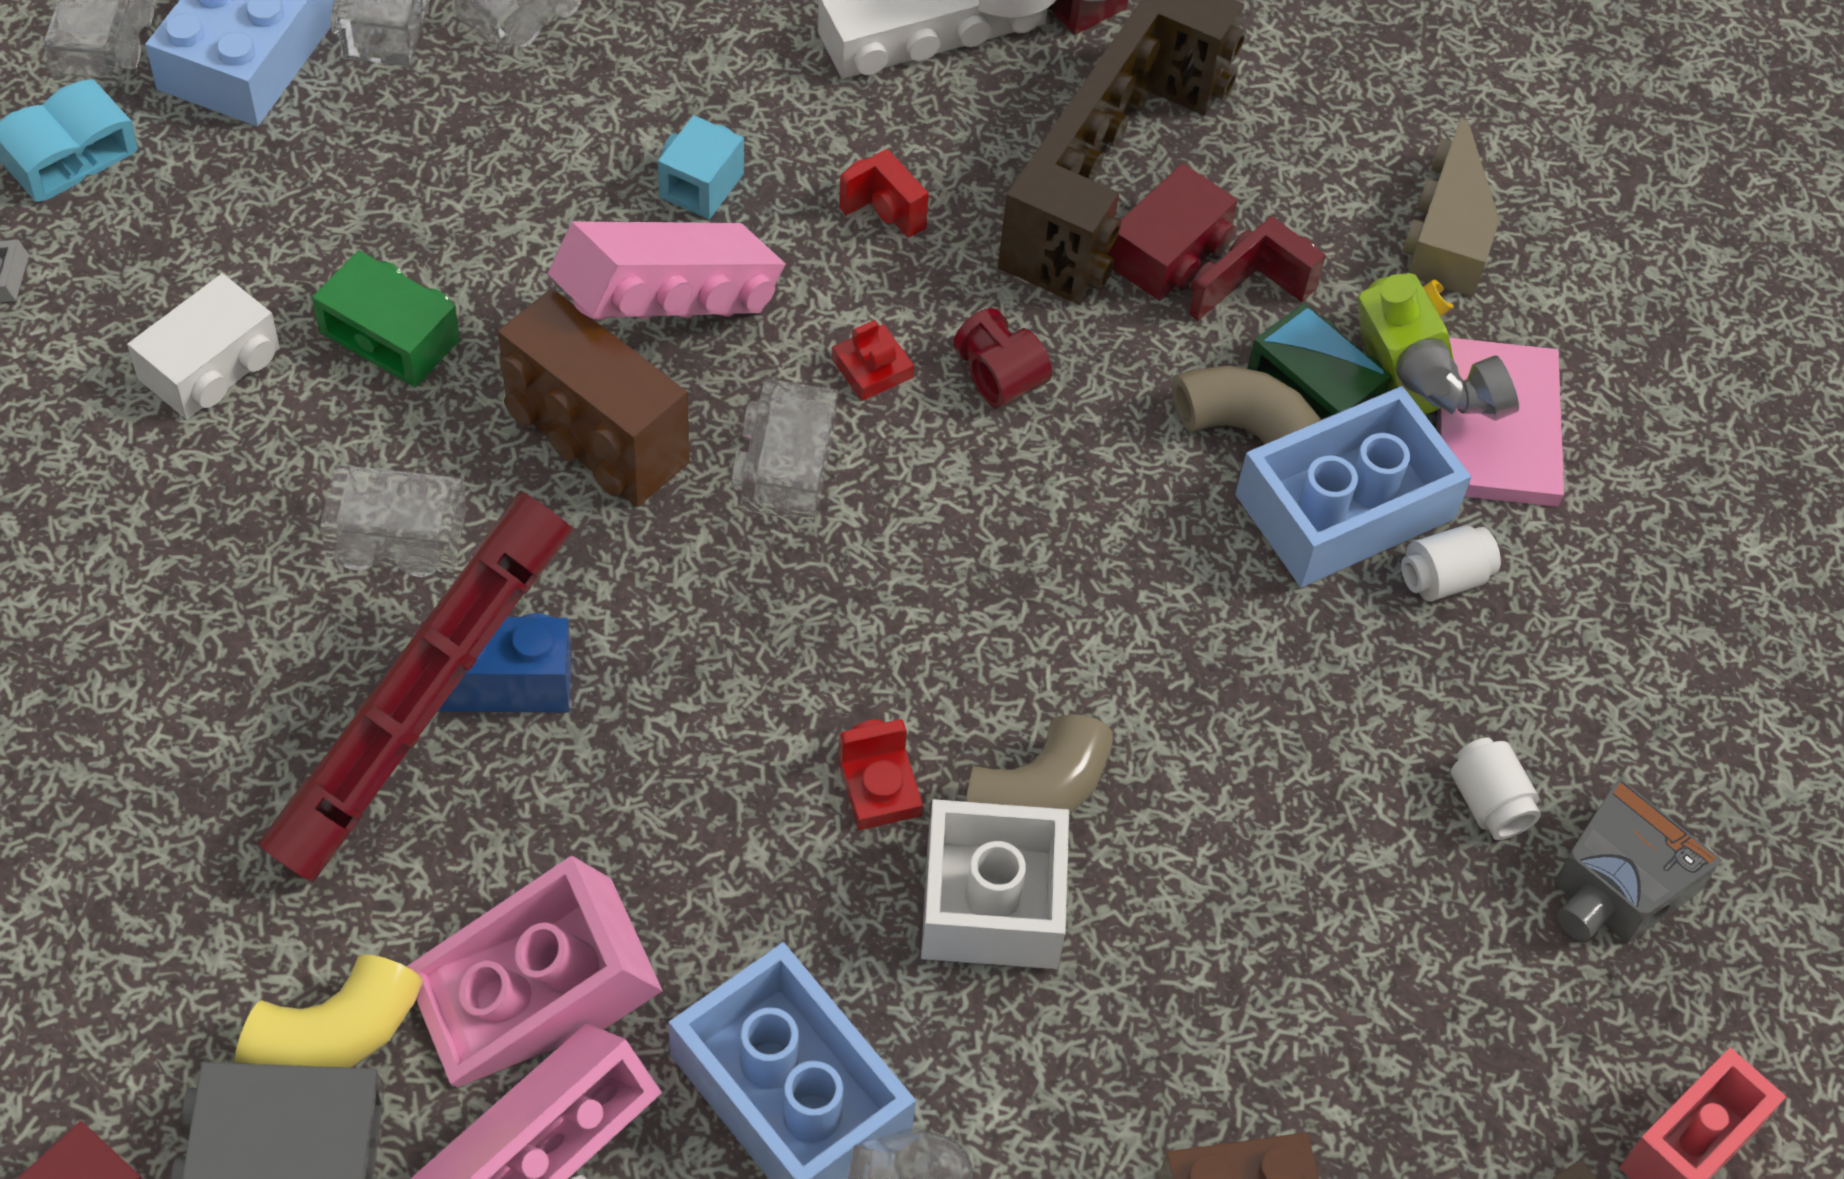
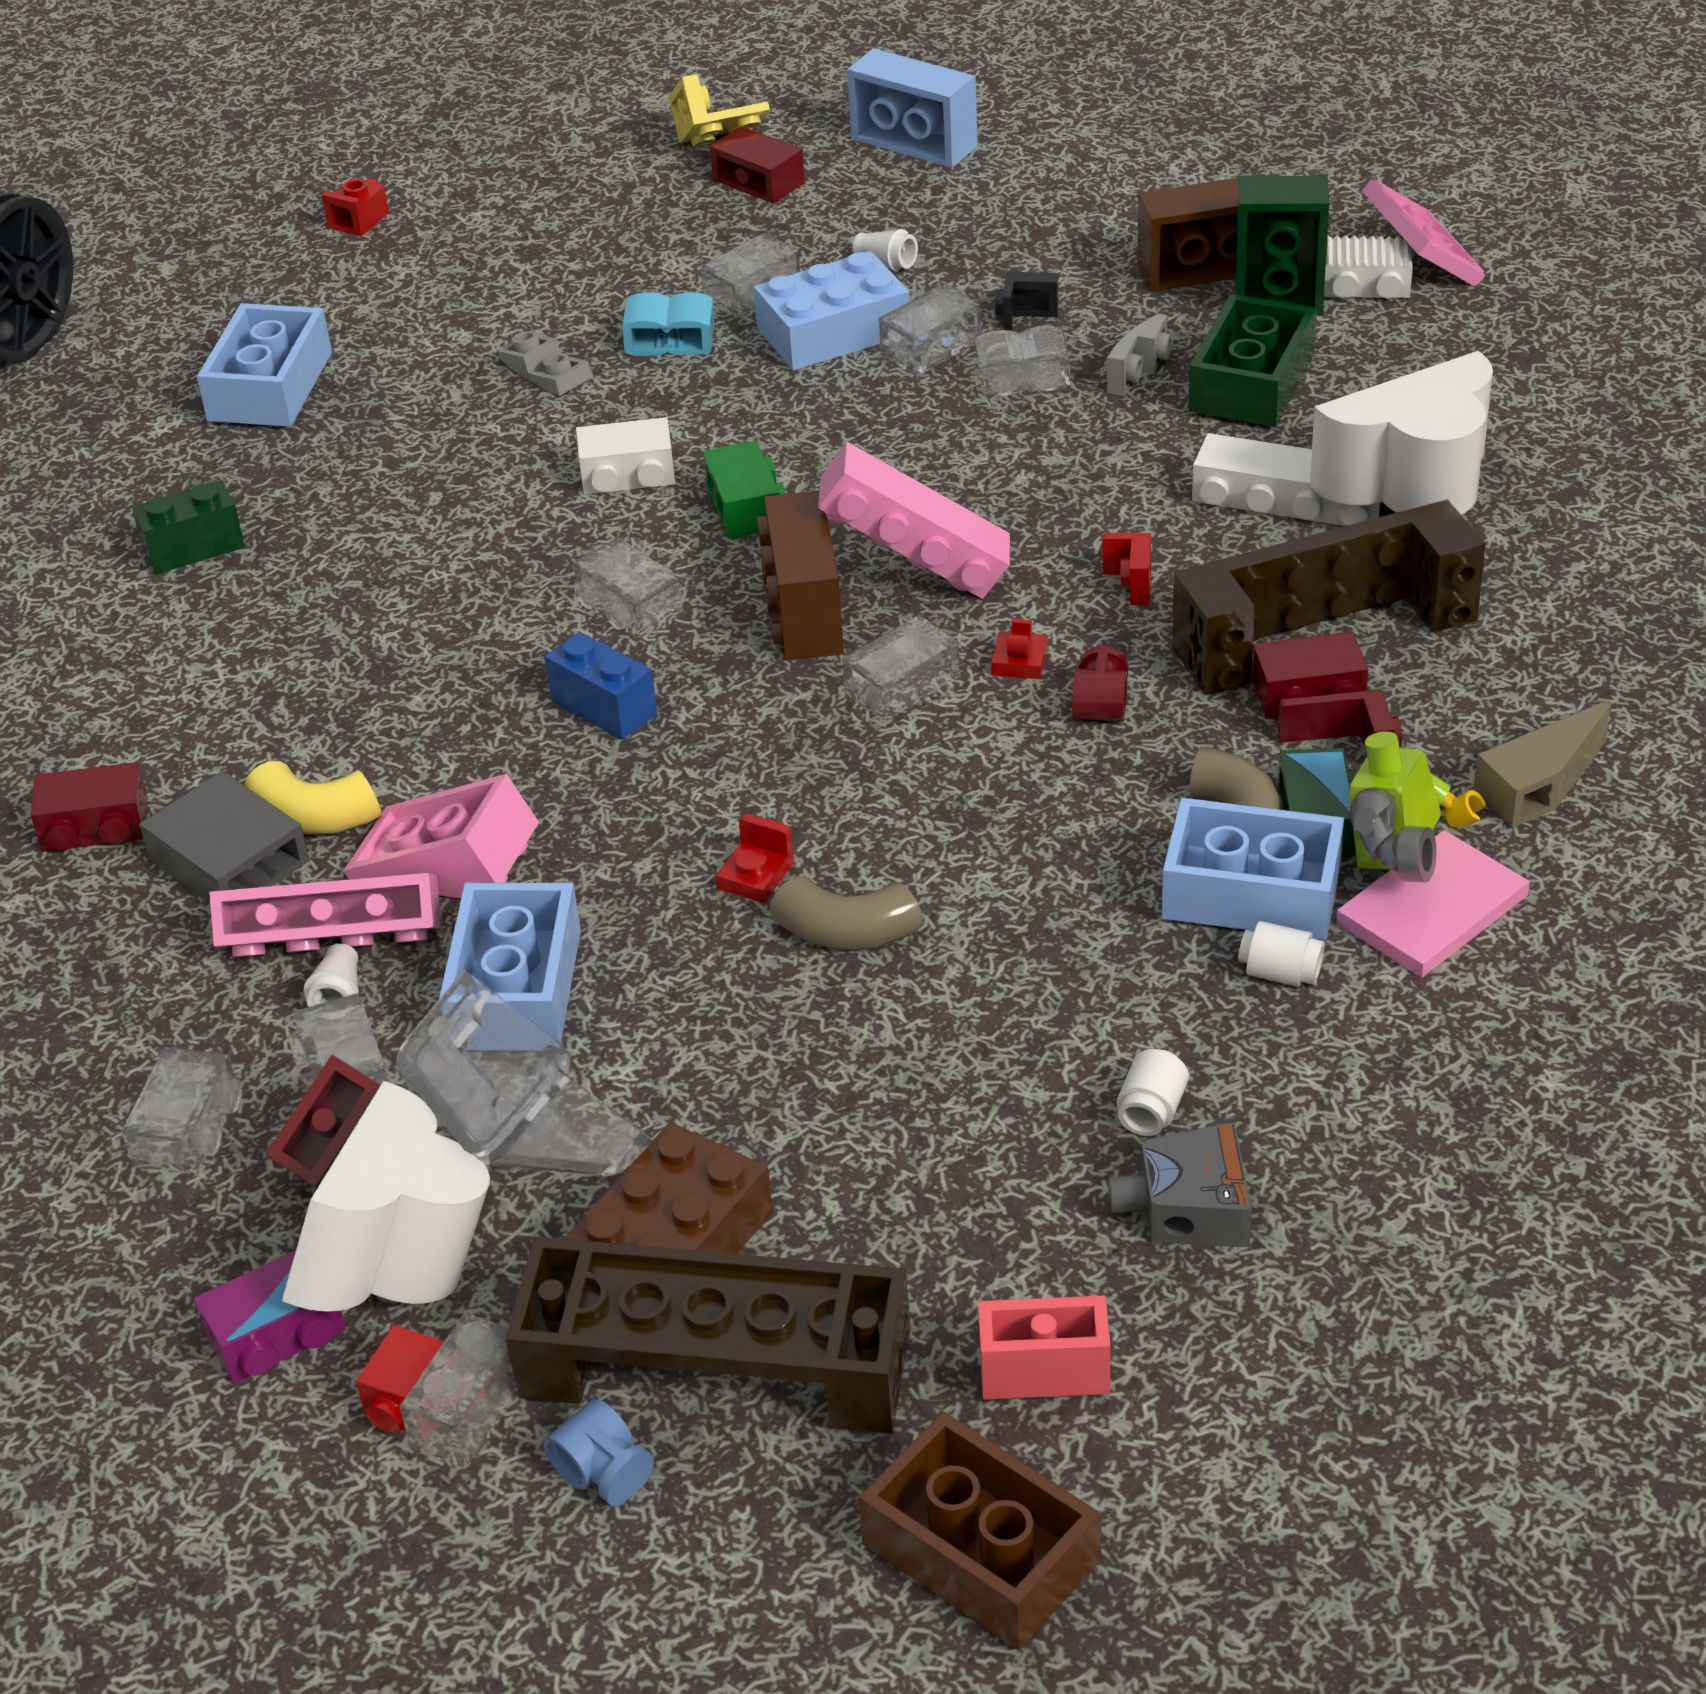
camera: 50 degrees right, 15 degrees down
dark red piece [258,490,574,882] -> none
medium azure brick [658,115,744,220] -> none
white brick [921,799,1069,969] -> none

